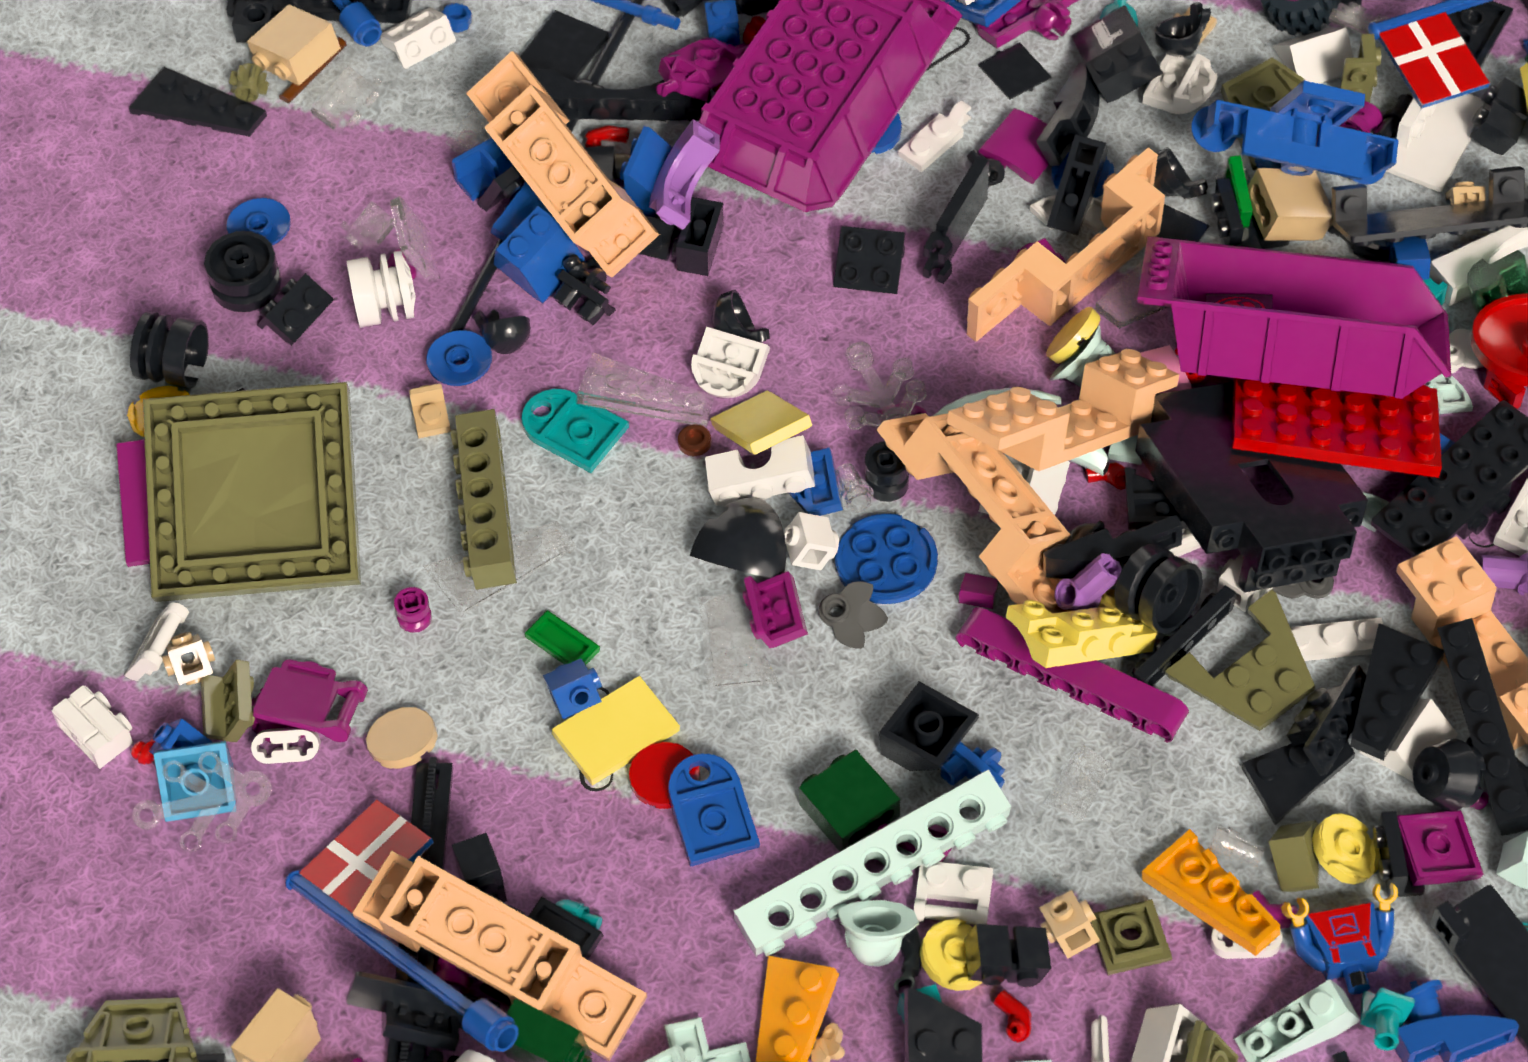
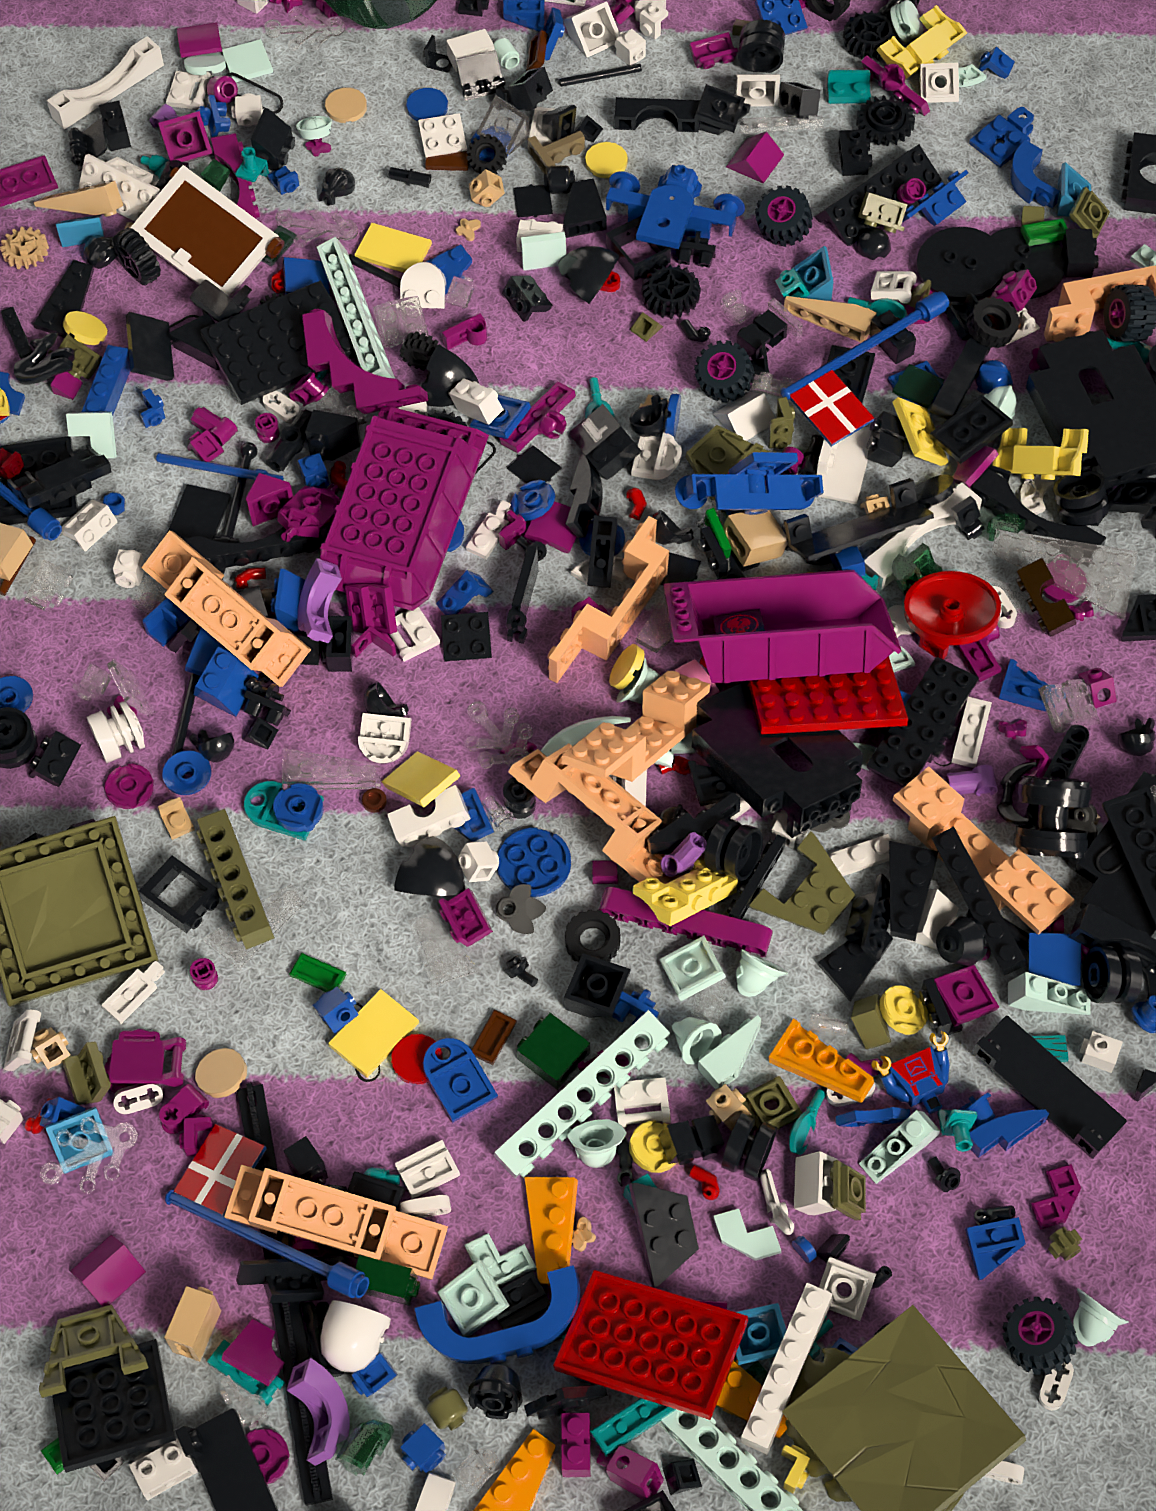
camera: 15 degrees left, 5 degrees up
none -> magenta slope [70,1235,146,1307]
none -> white plate [101,961,165,1024]
none -> magenta tile [105,764,154,809]
none -> white brick [113,549,145,588]
none -> black window [139,855,220,934]
none -> magenta piece [159,1084,209,1134]
none -> magenta bracket [179,1114,214,1157]
none -> black slope [243,717,279,750]
none -> magenta slope [246,473,293,527]
none -> blue plate [273,783,324,832]
none -> magenta slope [345,584,397,634]
none -> magenta bracket [352,626,396,658]
none -> white plate [389,607,441,661]
none -> white plate [395,1140,460,1199]
none -> white beam [399,1195,451,1218]
none -> blue bracket [436,570,494,615]
none -> reddish brown tile [471,1010,517,1065]
none -> magenta bracket [498,510,526,550]
none -> black plate [504,955,538,987]
none -> blue tile [511,480,556,521]
none -> black tyre [565,909,621,963]
none -> red arm [626,487,647,520]
none -> light aqua tile [659,935,726,1001]
none -> blue tile [665,393,681,439]
none -> light aqua piece [671,1017,722,1064]
none -> light aqua slope [698,1015,761,1090]
none -> black wheel [721,1113,777,1181]
none -> light aqua piece [736,949,788,997]
none -> teal piece [789,1089,826,1155]
none -> blue tile [835,1107,911,1127]

